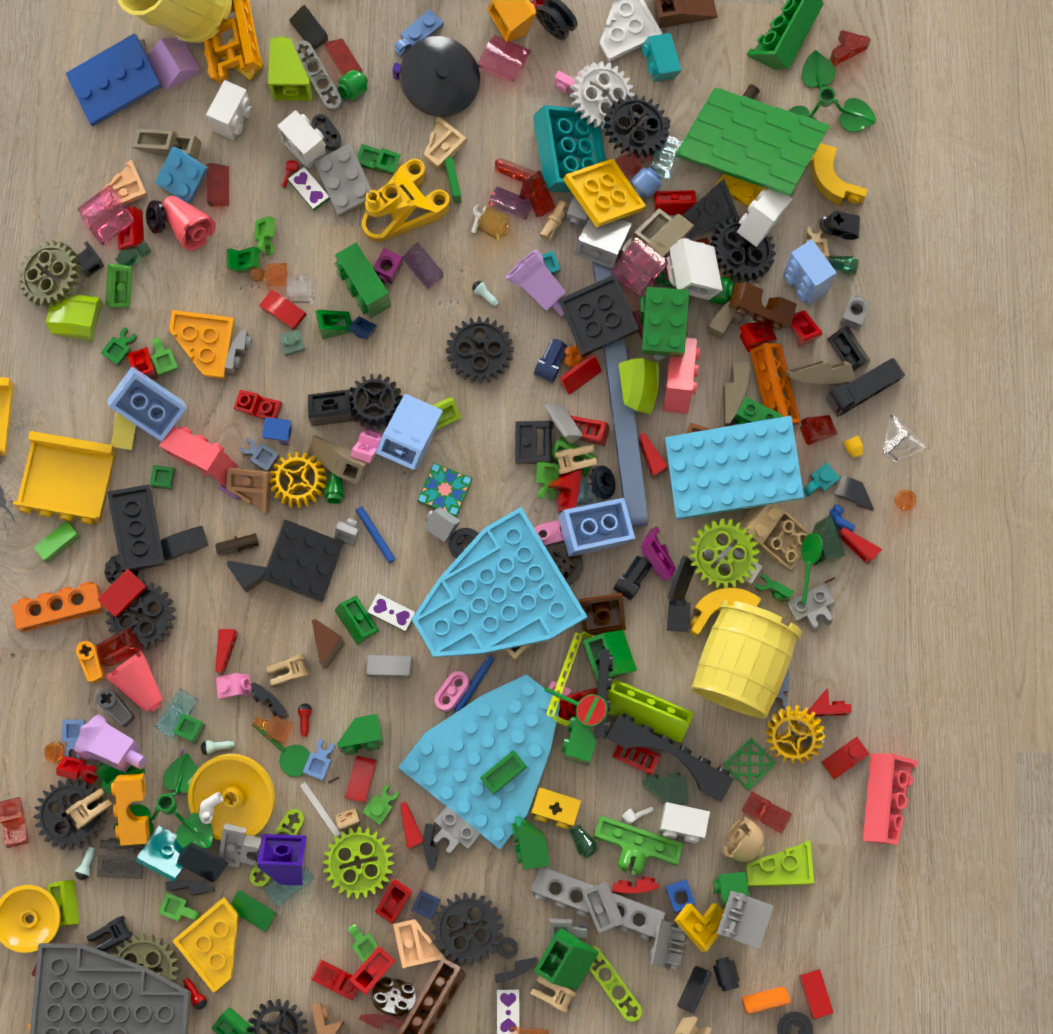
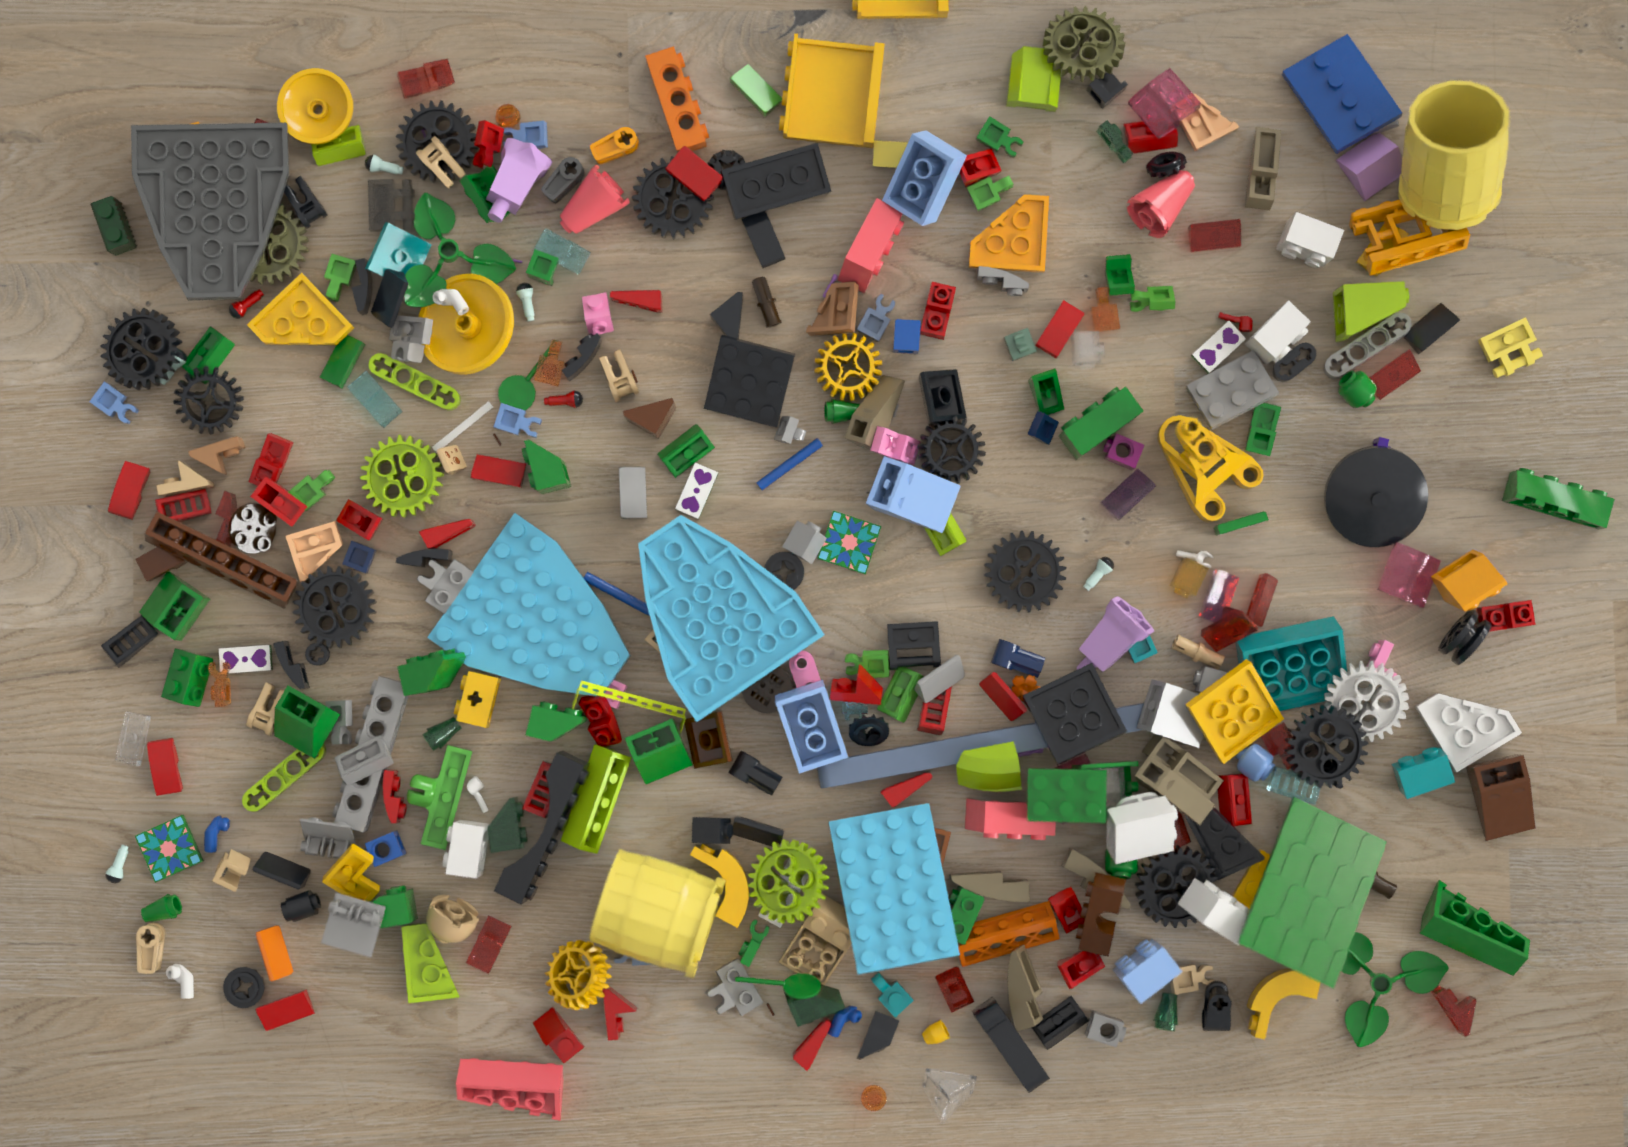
camera: 85 degrees right, 10 degrees up
clear red slope [96,628,142,666] -> none
bright green slope [105,264,132,307] -> none
light orange arch [111,773,150,846] -> none
green tile [150,465,175,490] -> none
dark azure plate [155,147,209,204] -> none
dark purple slope [257,834,307,885] -> none
bright green plate [363,784,399,825] -> none
medium blue plate [394,9,444,56] -> none
tan wing [424,117,467,170] -> none
bright pink plate [434,671,470,712] -> none
green tile [480,750,527,795] -> none
piece [544,688,608,727] -> none
tan piece [554,445,598,474] -> none
black plate [594,649,613,739] -> none
clear pink slope [611,237,668,297] -> none
magenta wing [640,526,676,581] -> none
green window [723,737,776,791] -> none

